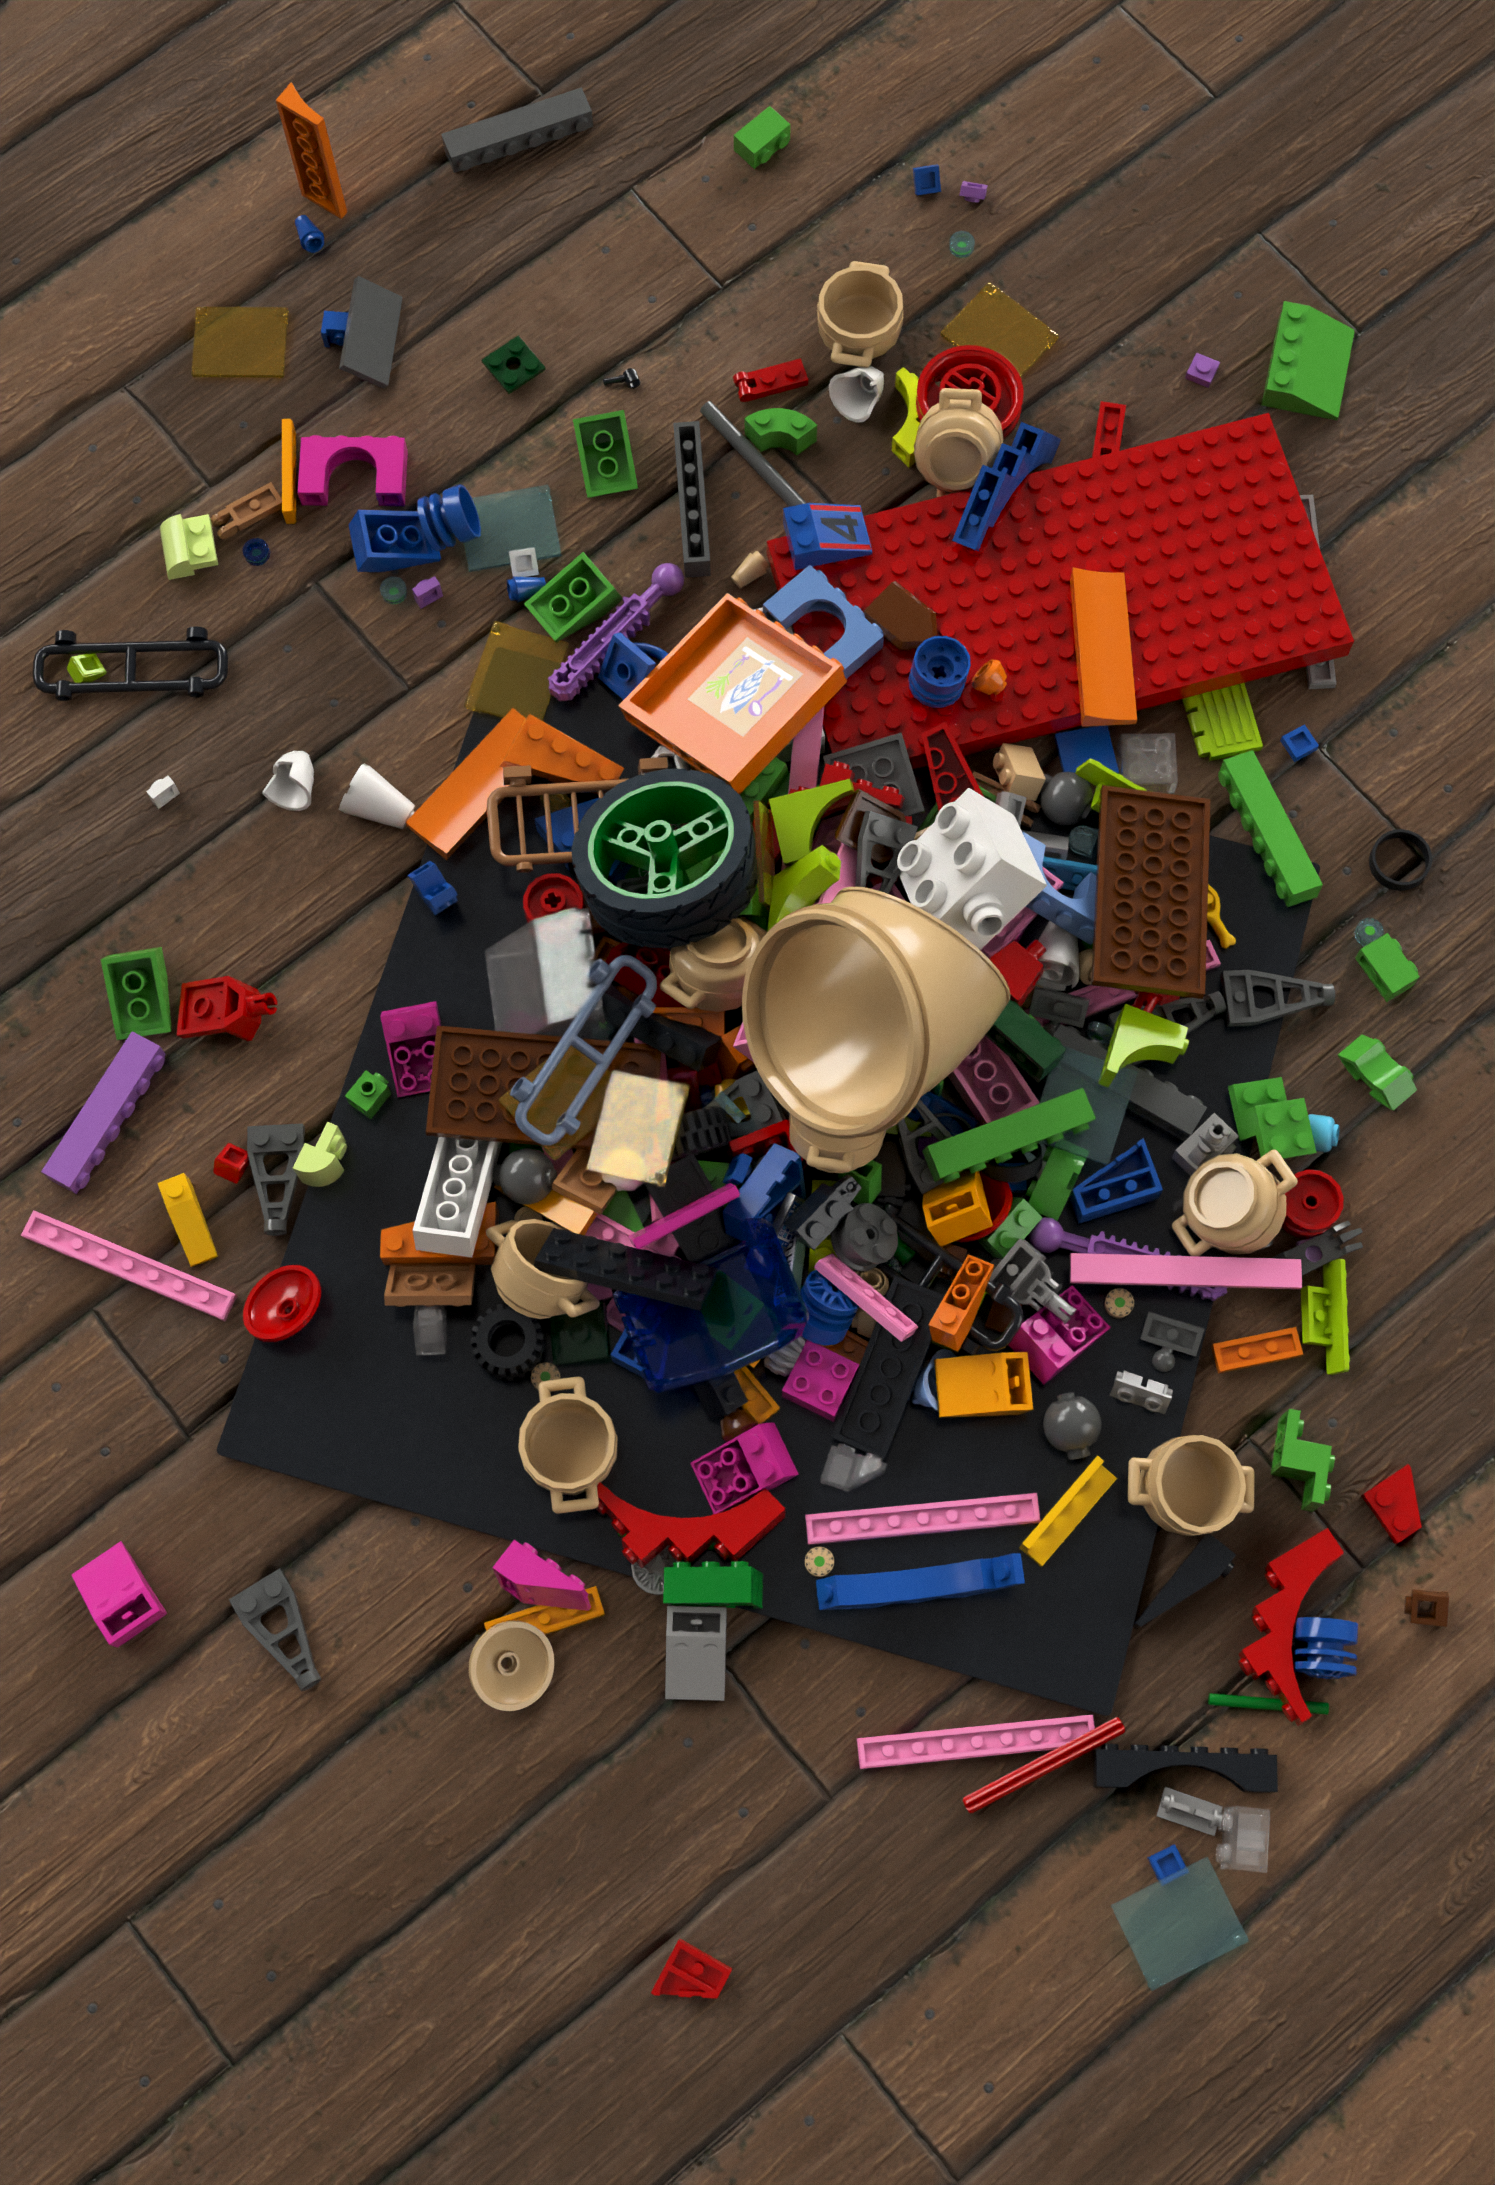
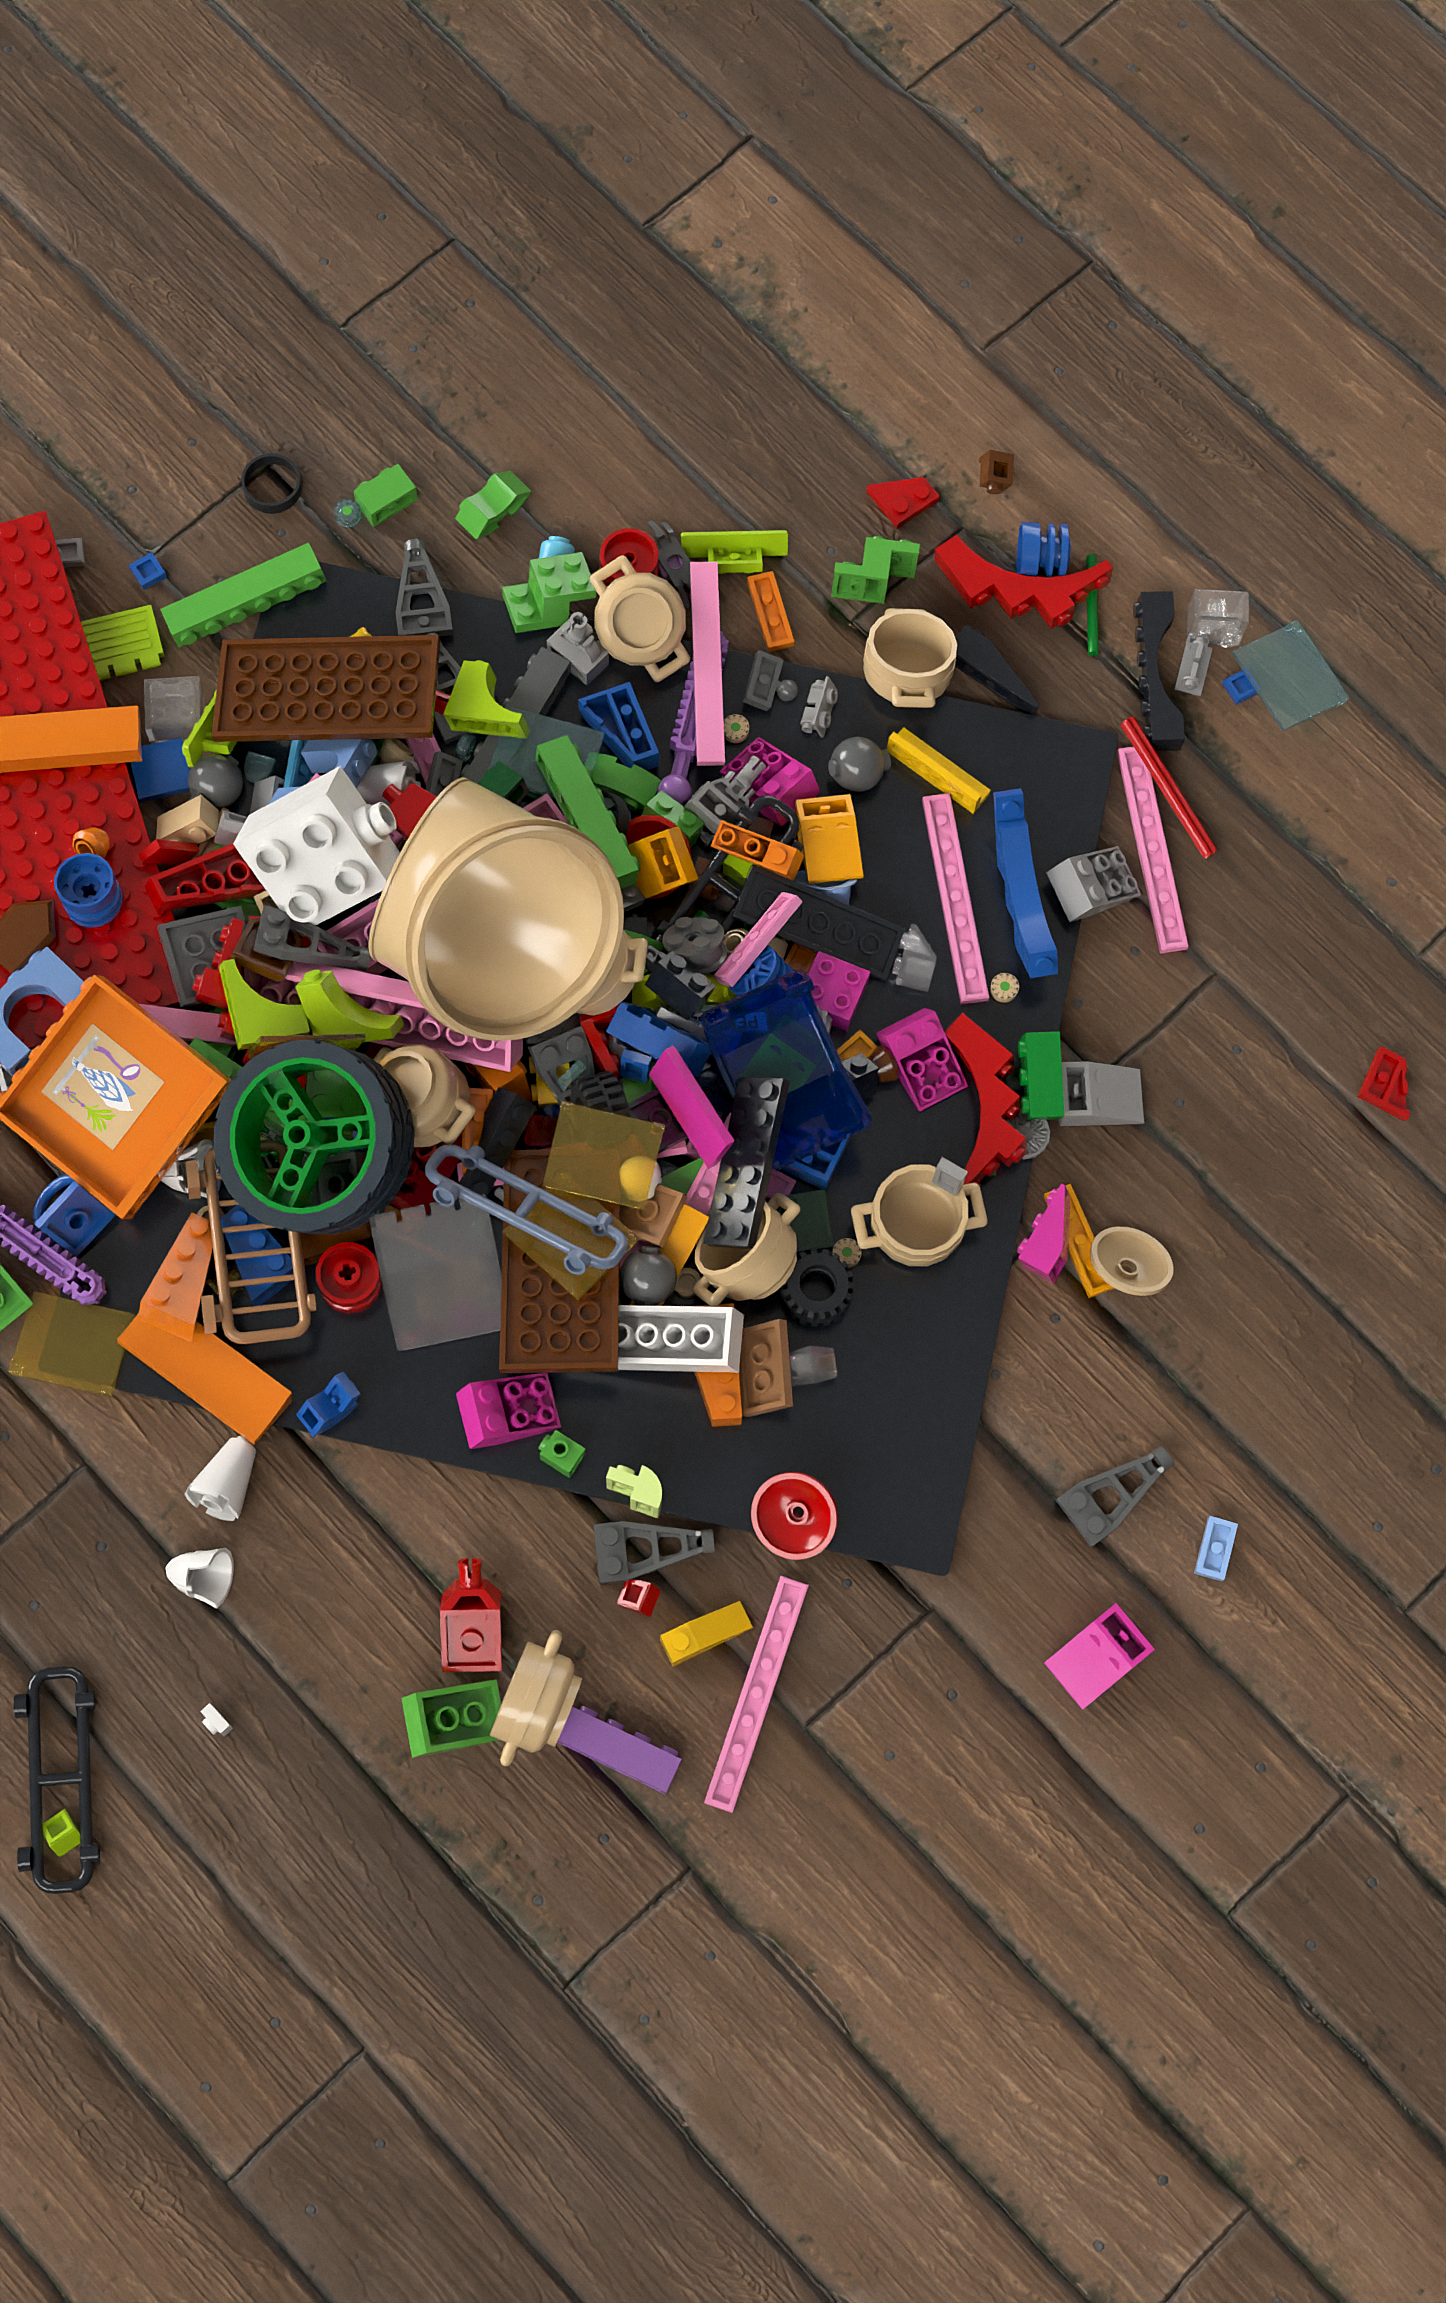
camera: 100 degrees left, 0 degrees up
none -> red tile [139,839,200,866]
none -> tan piece [489,1630,582,1766]
none -> light grey tile [932,1157,968,1196]
none -> light grey slope [1046,846,1141,922]
none -> light blue plate [1194,1516,1238,1582]

